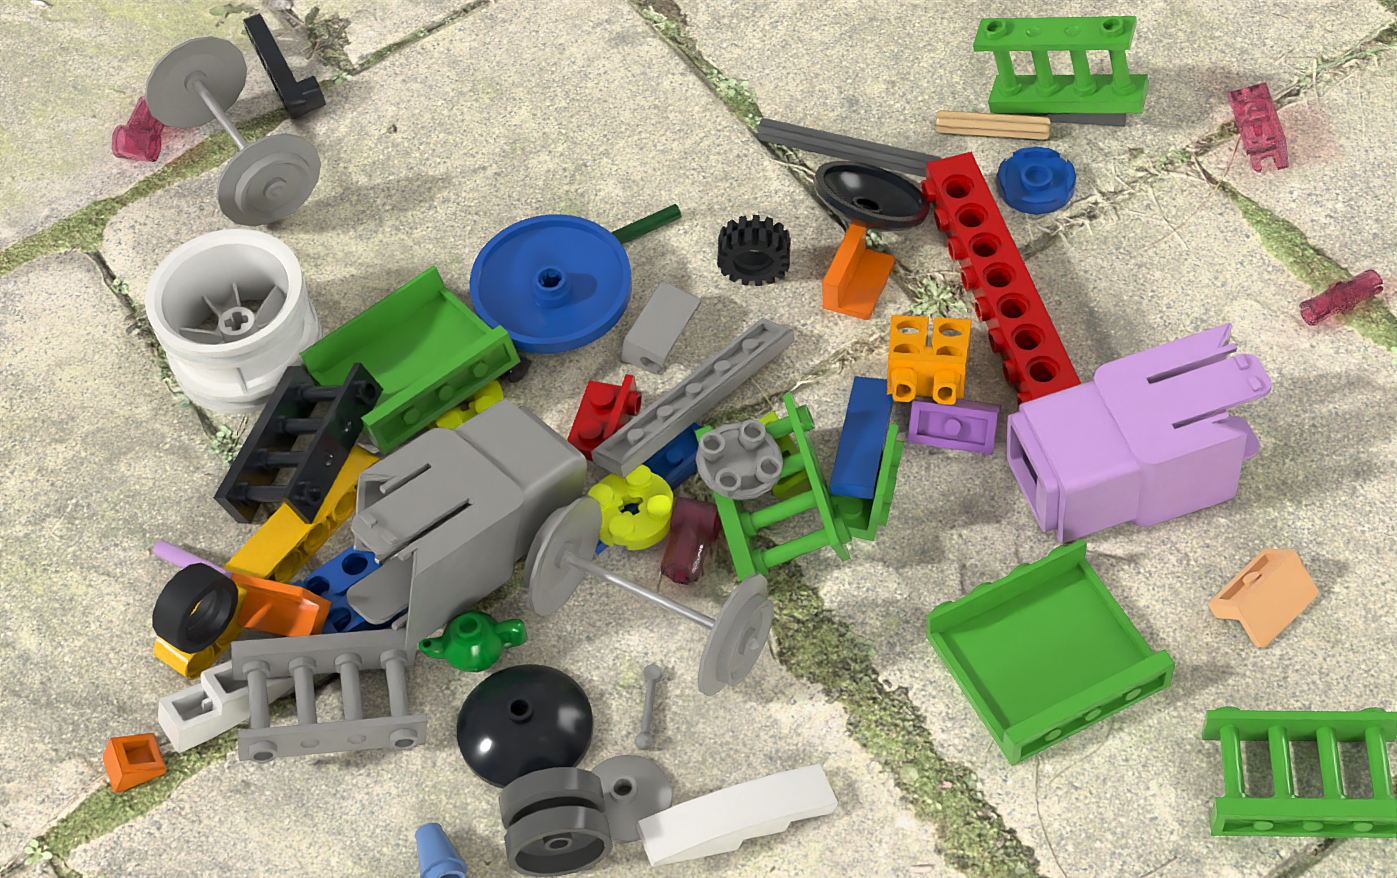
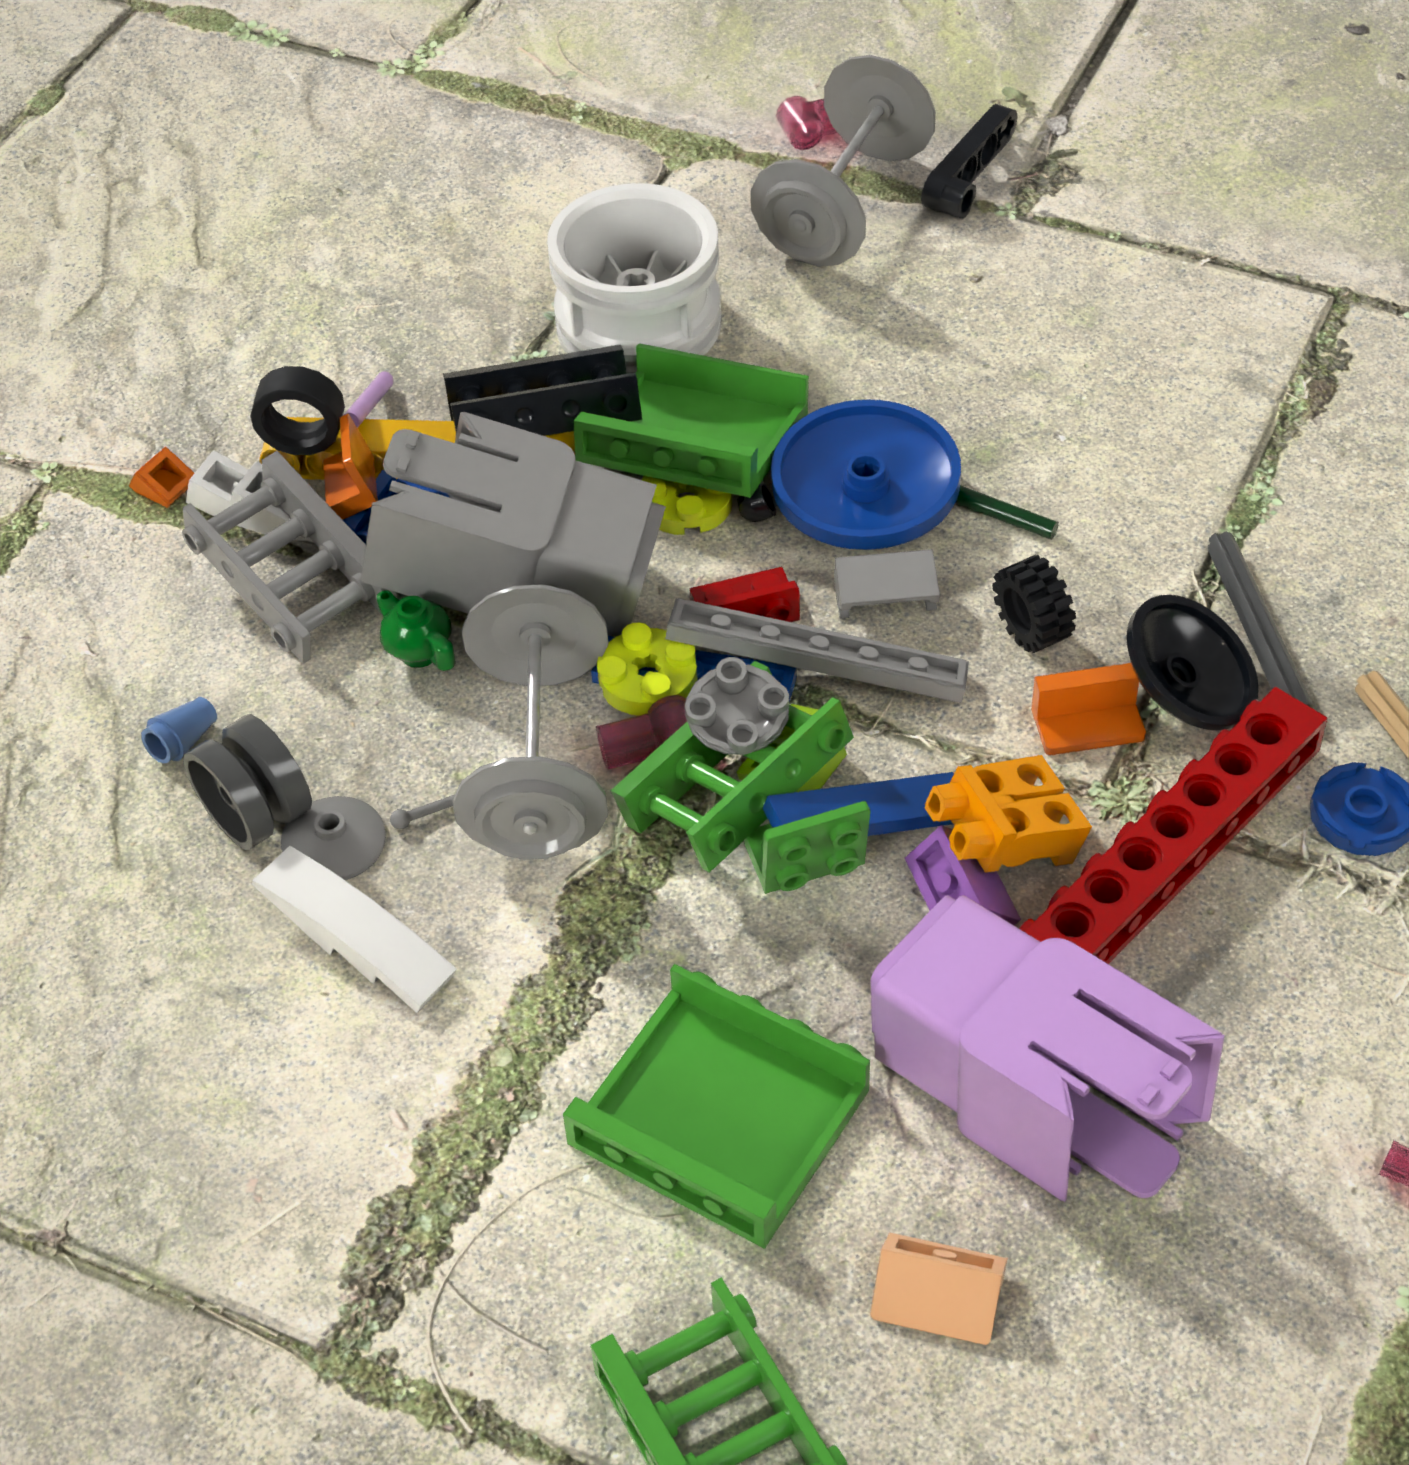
camera: 55 degrees right, 5 degrees down
black dish [457,664,594,789] -> none

